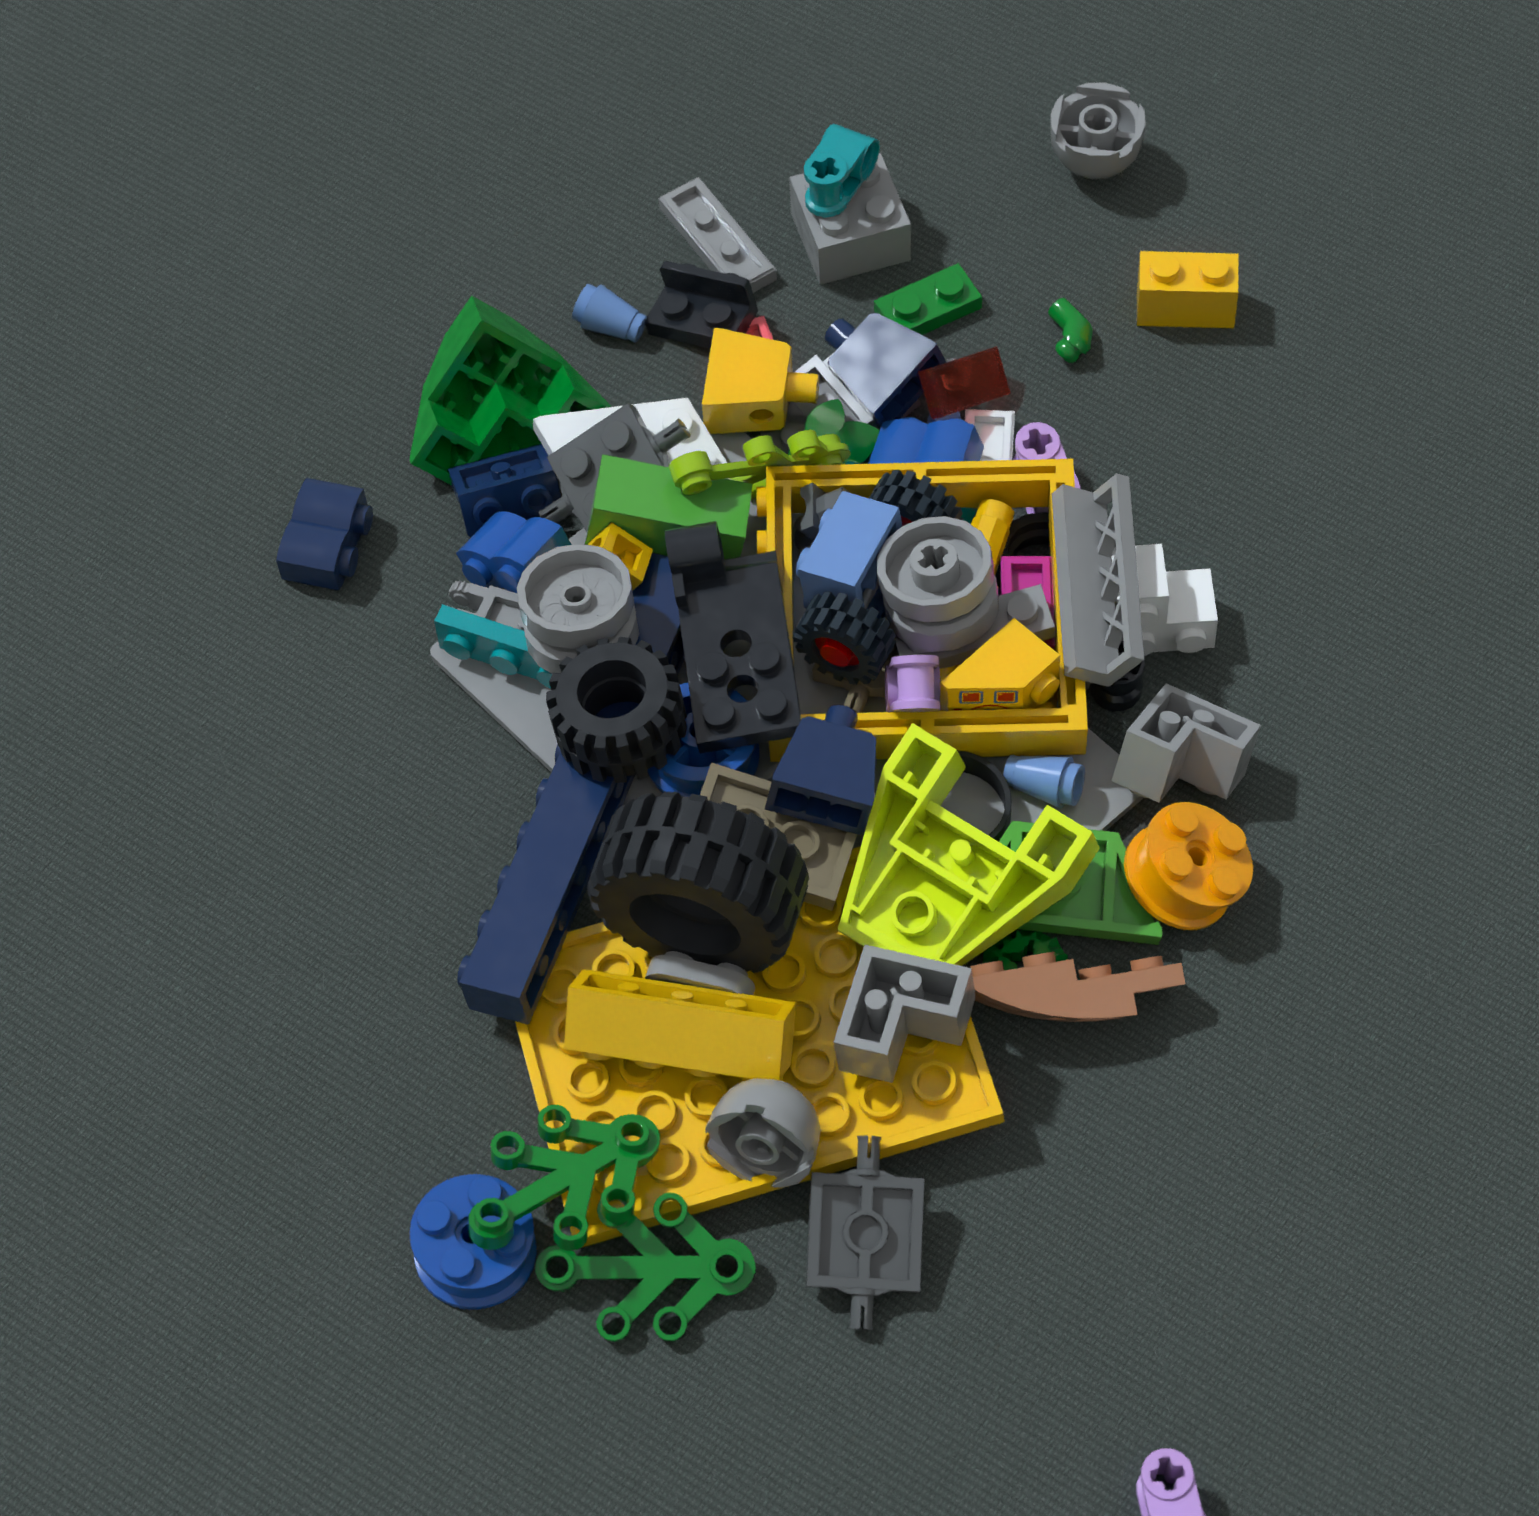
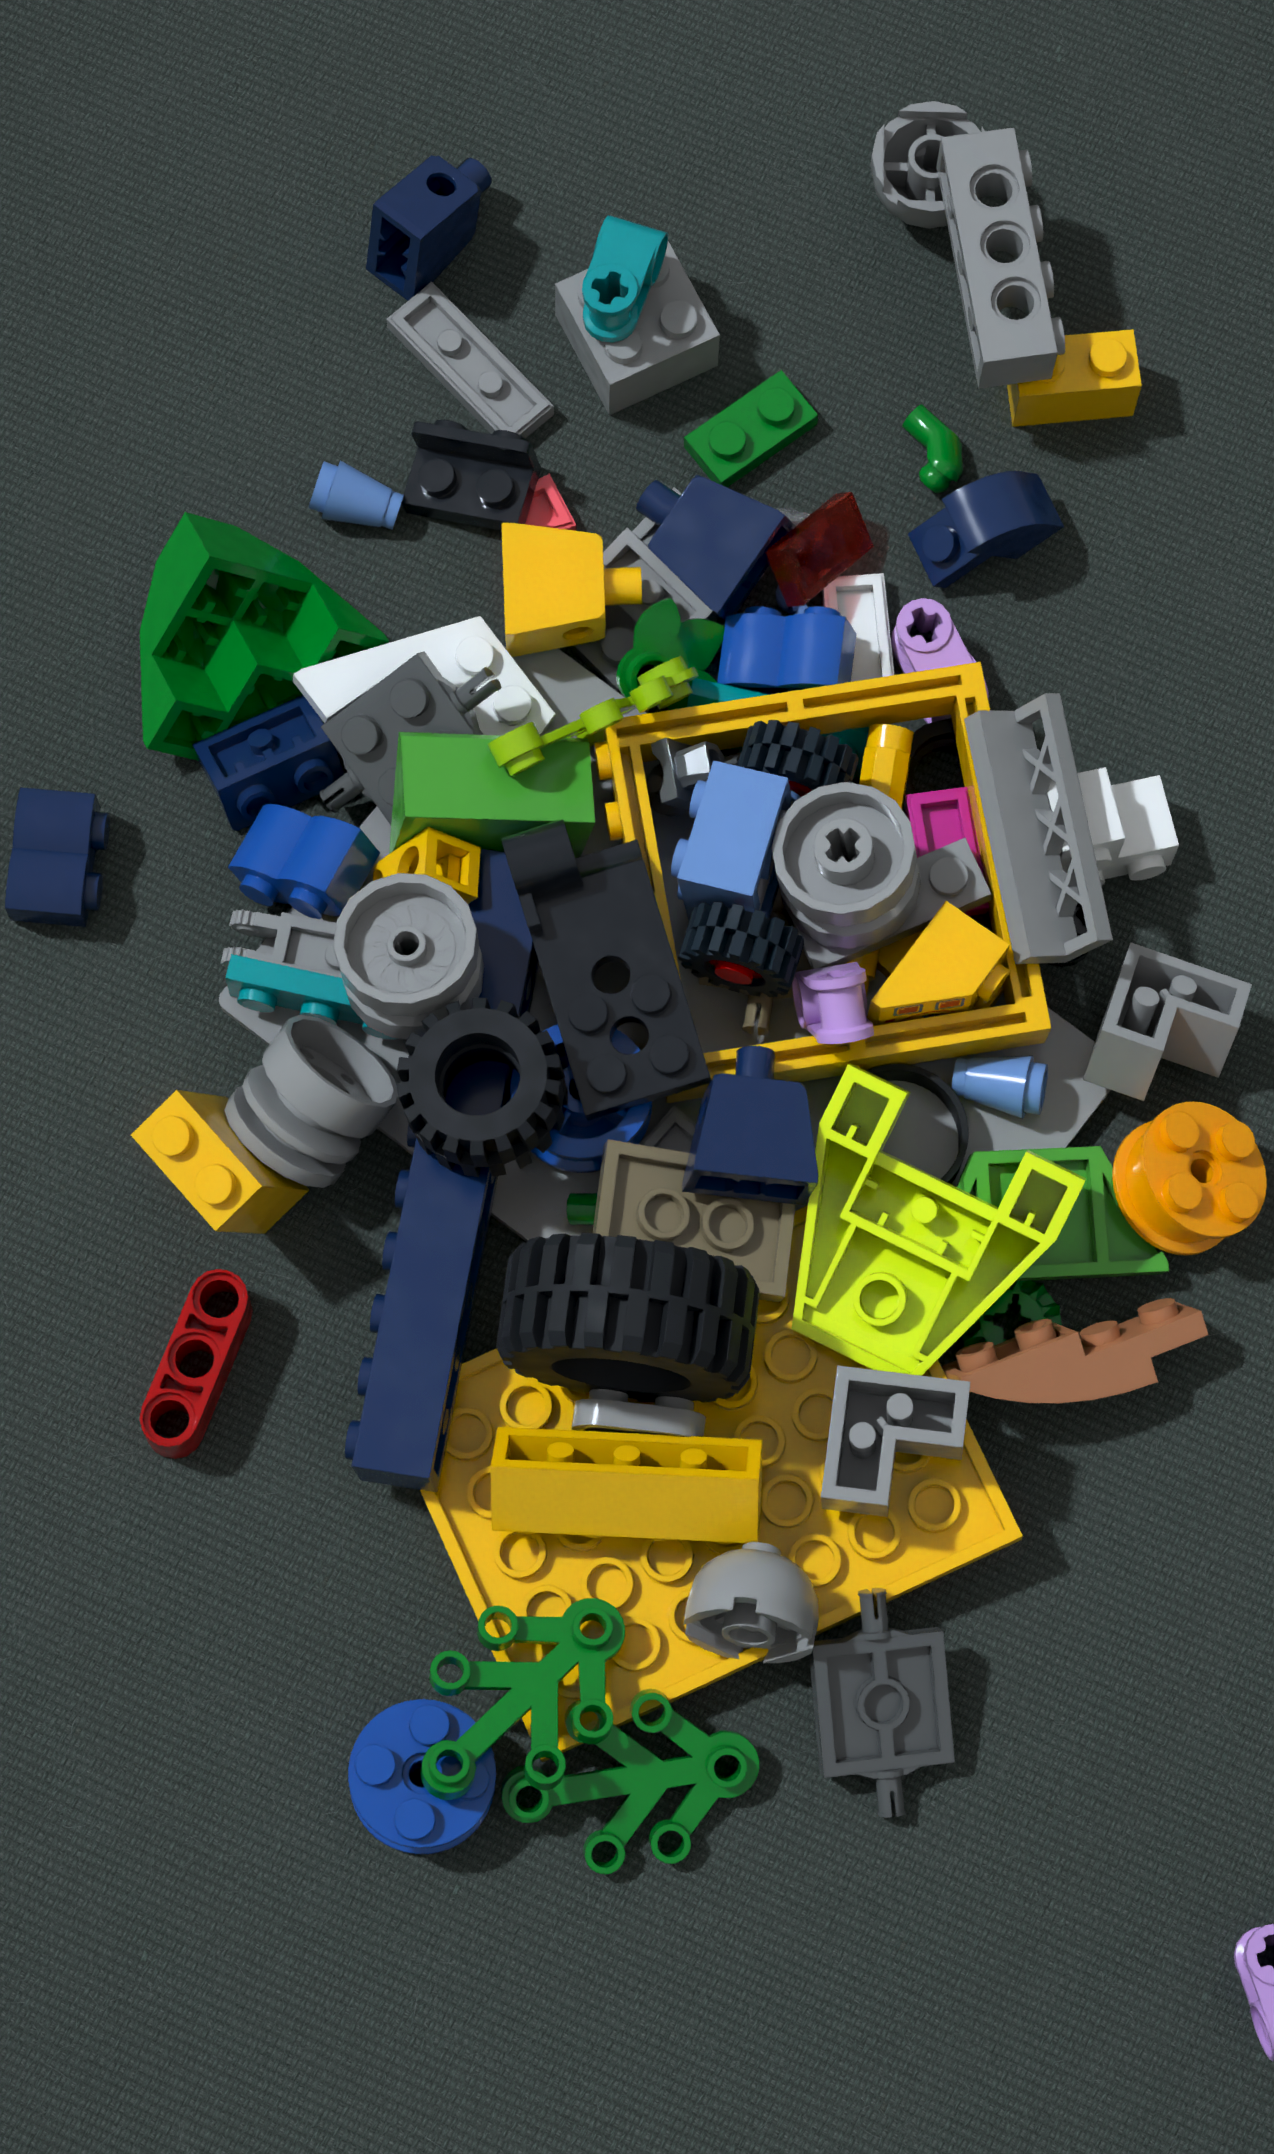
camera: 15 degrees left, 15 degrees up
none -> yellow brick [131,1090,309,1234]
none -> red beam [139,1269,253,1459]
none -> light grey wheel [224,1015,398,1188]
none -> dark blue torso [366,156,492,301]
none -> dark blue brick [908,471,1064,588]
none -> light grey brick [937,128,1065,389]

